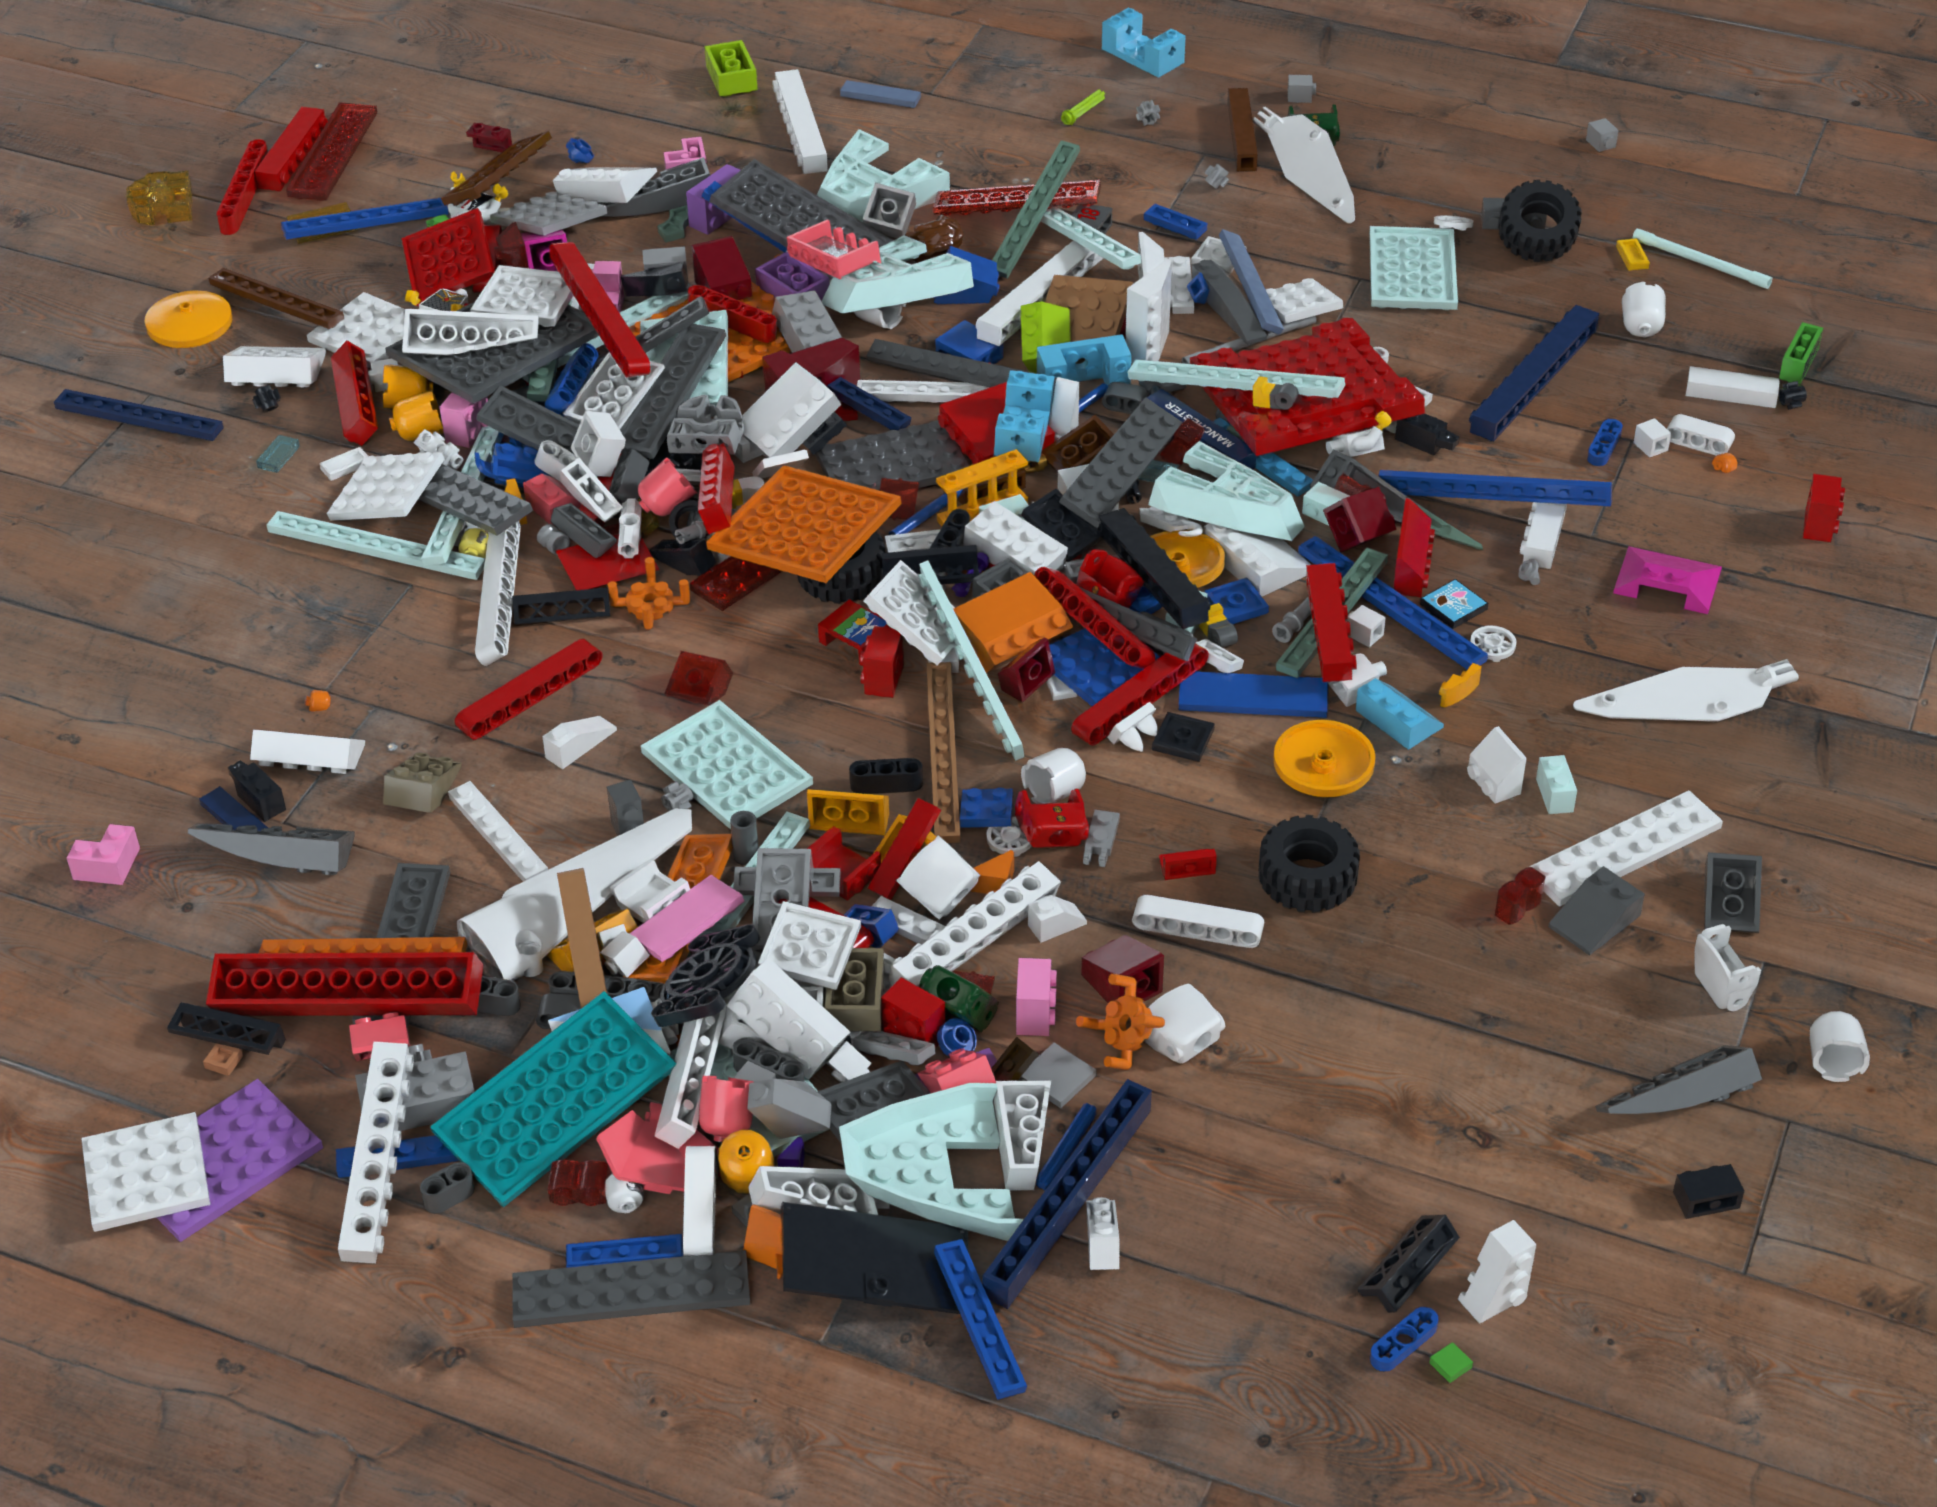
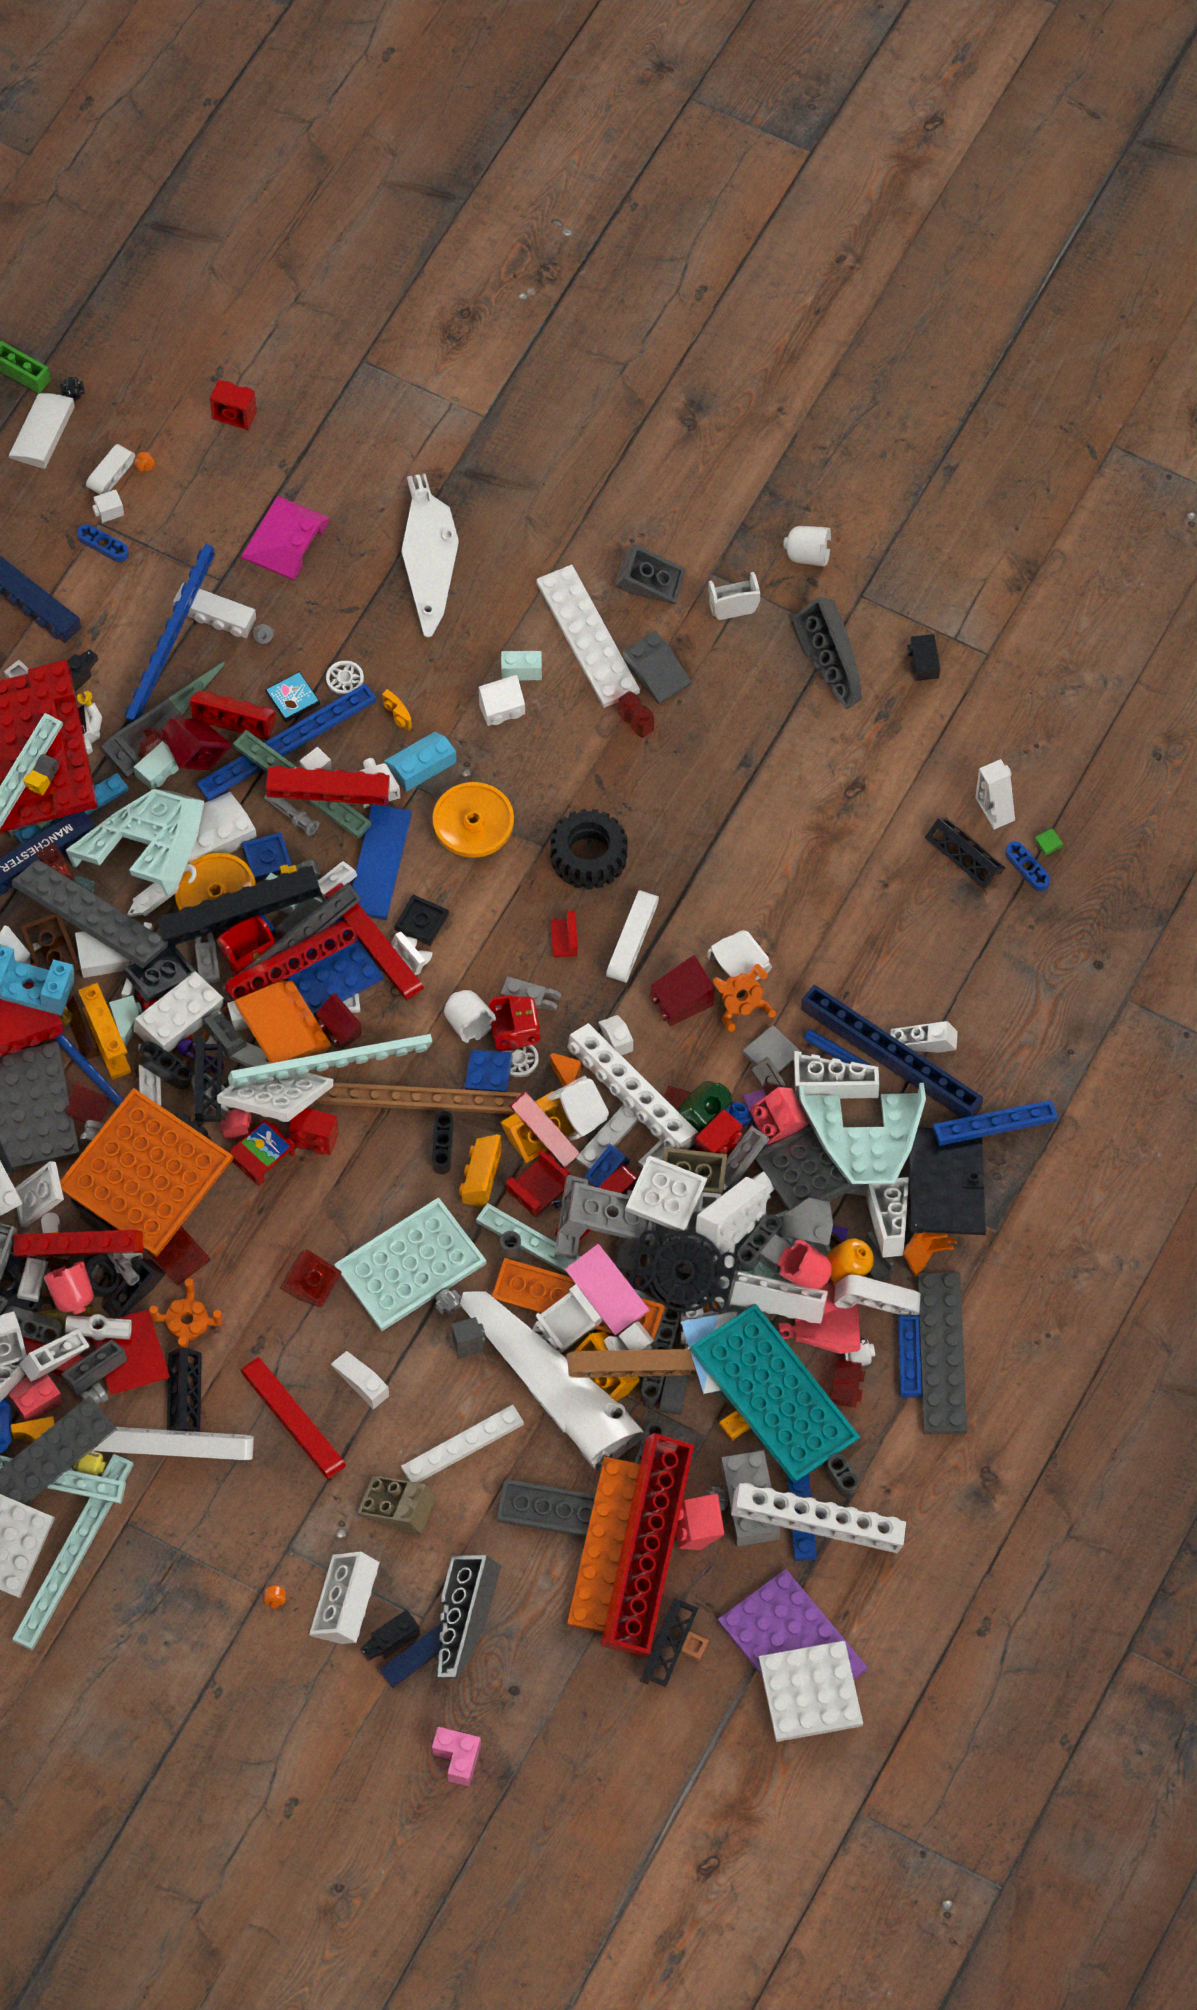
camera: 85 degrees left, 20 degrees up
bright pink brick [1016,958,1057,1036] -> none

